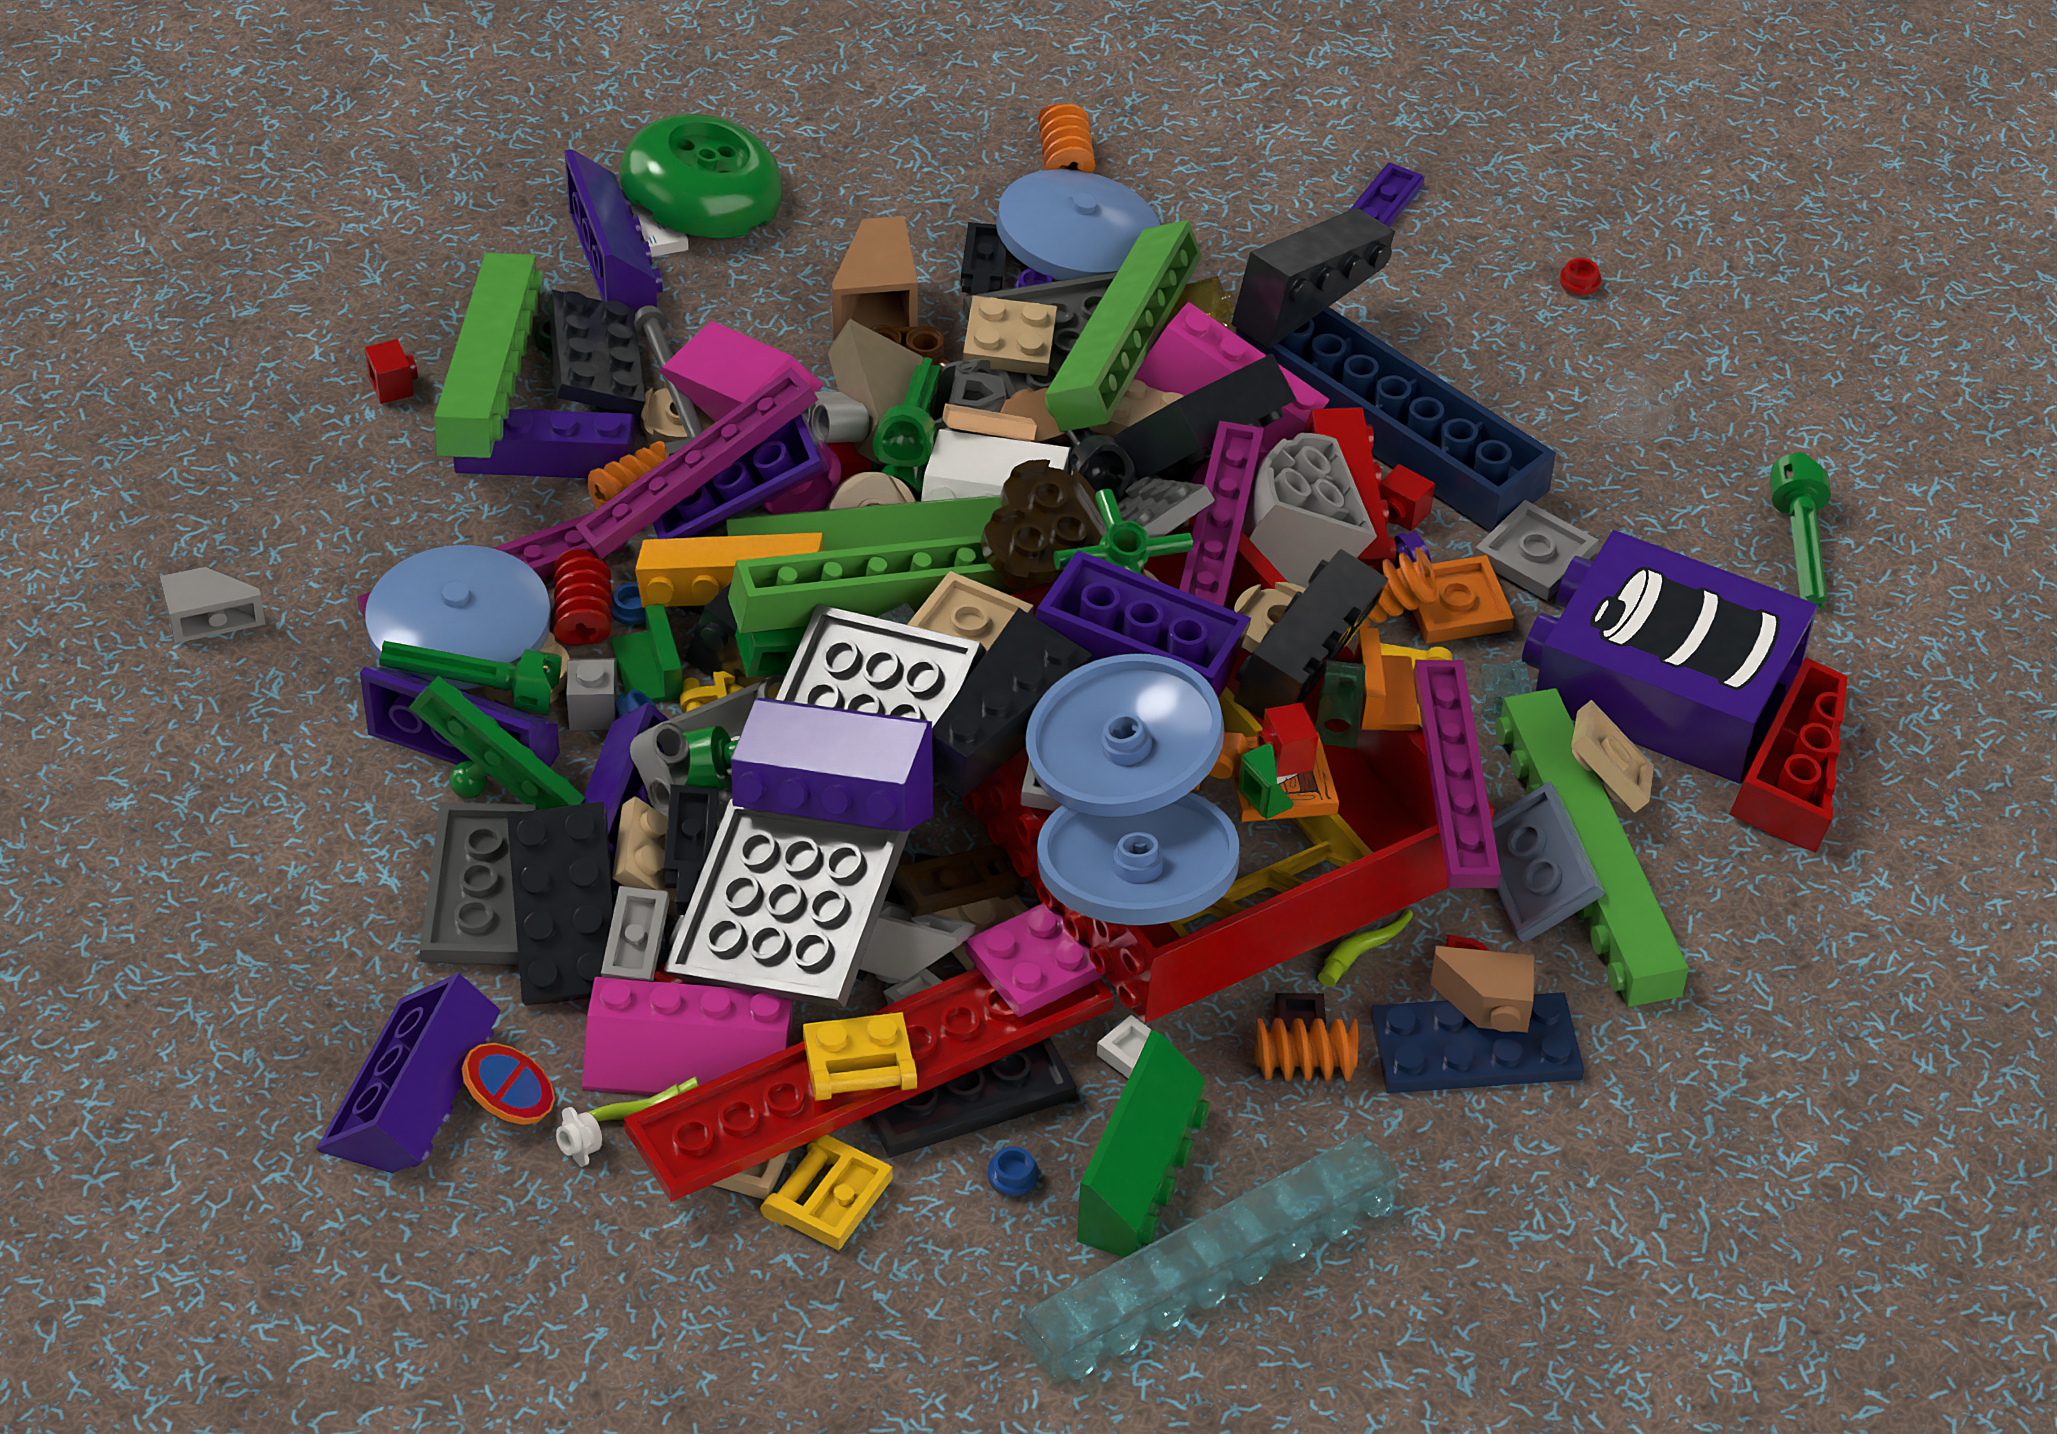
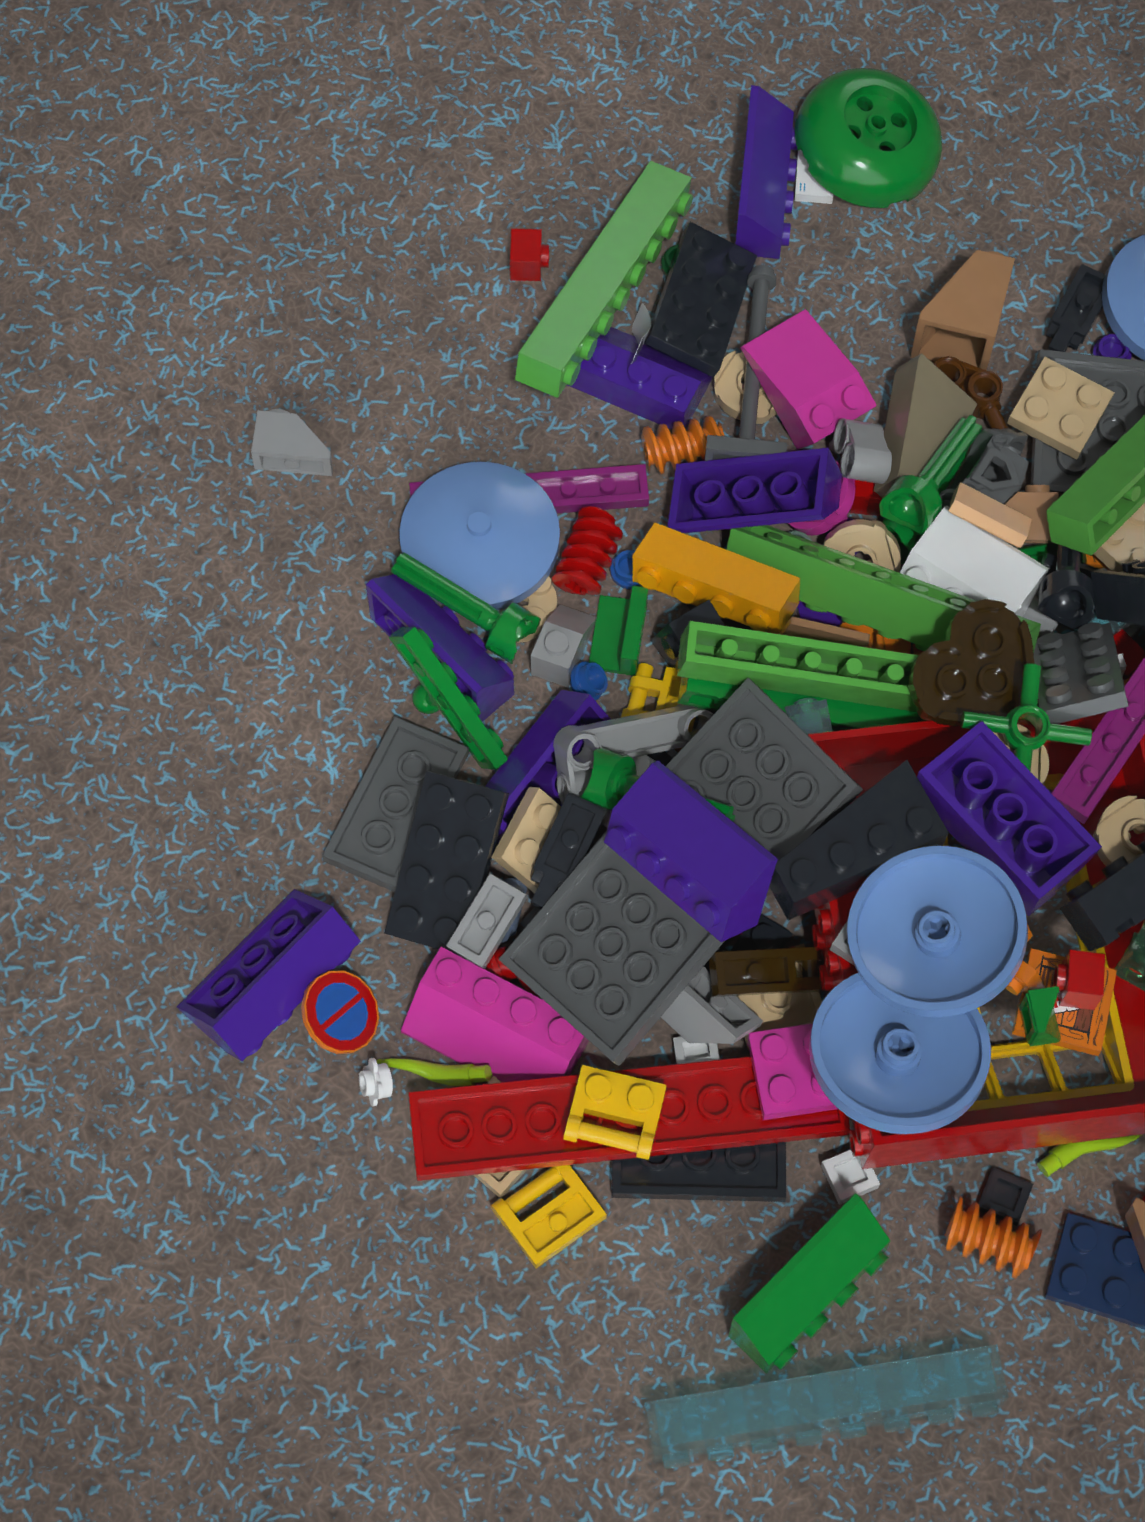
camera: 25 degrees right, 20 degrees up
magenta plate [575,368,818,559] -> none
tan plate [907,571,1034,651] -> none
blue plate [988,1146,1039,1196] -> none
none -> white sticker [631,303,651,364]

